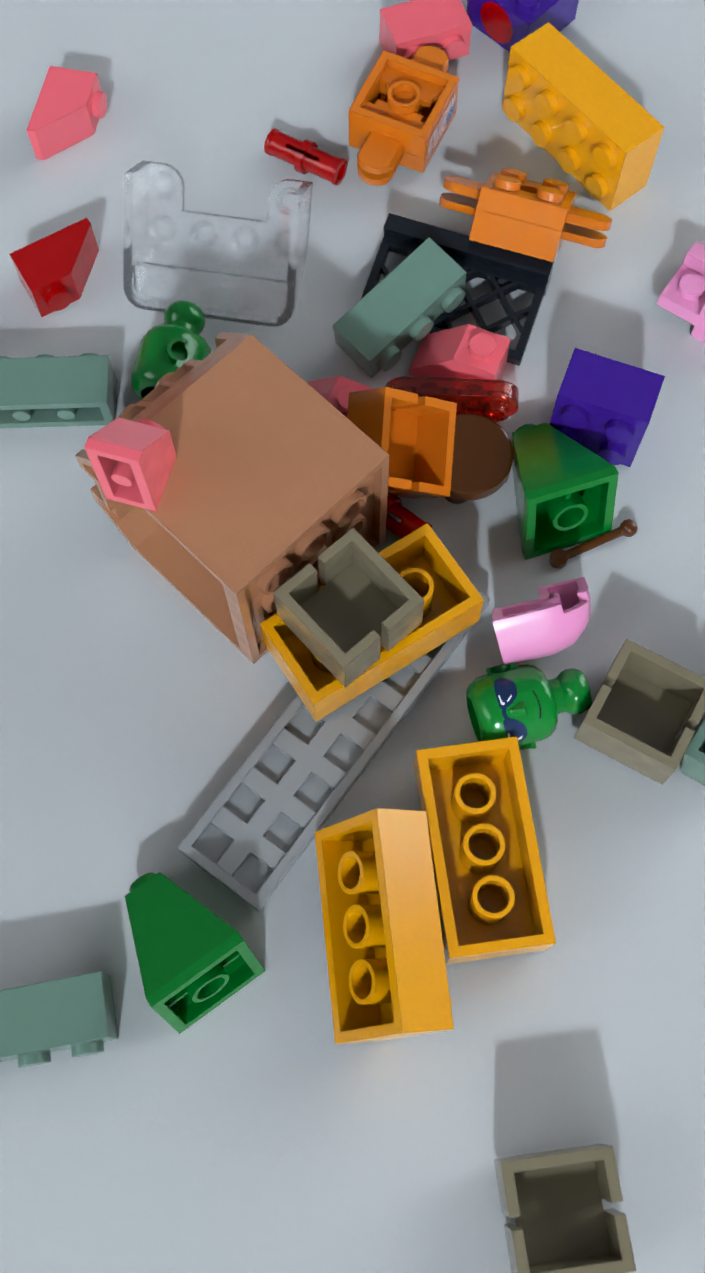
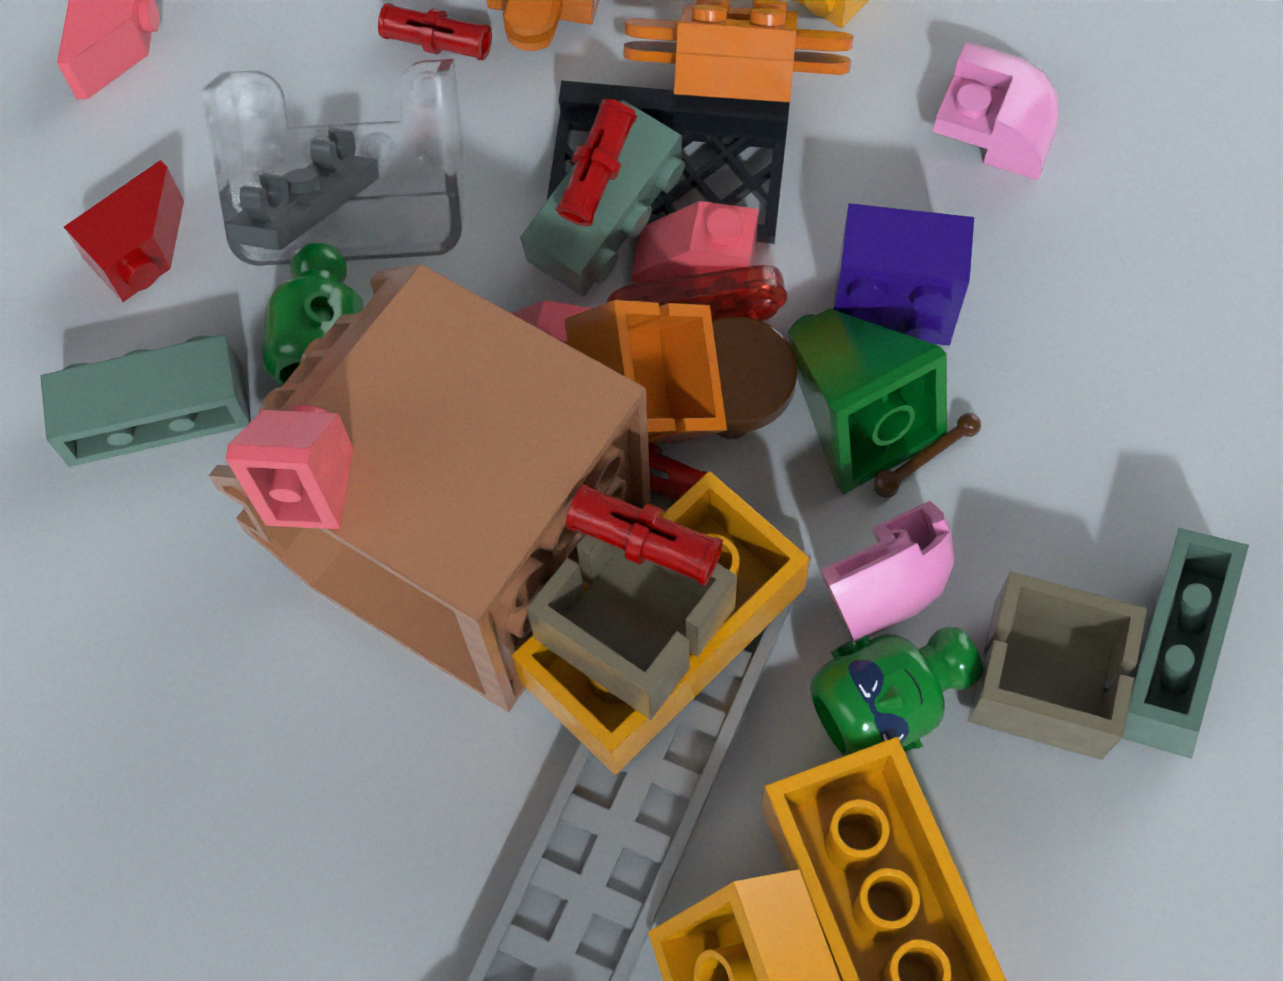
camera: 10 degrees left, 5 degrees down
none -> dark grey plate [225,128,380,251]
none -> red pin [555,99,637,227]
none -> red pin [566,484,723,586]

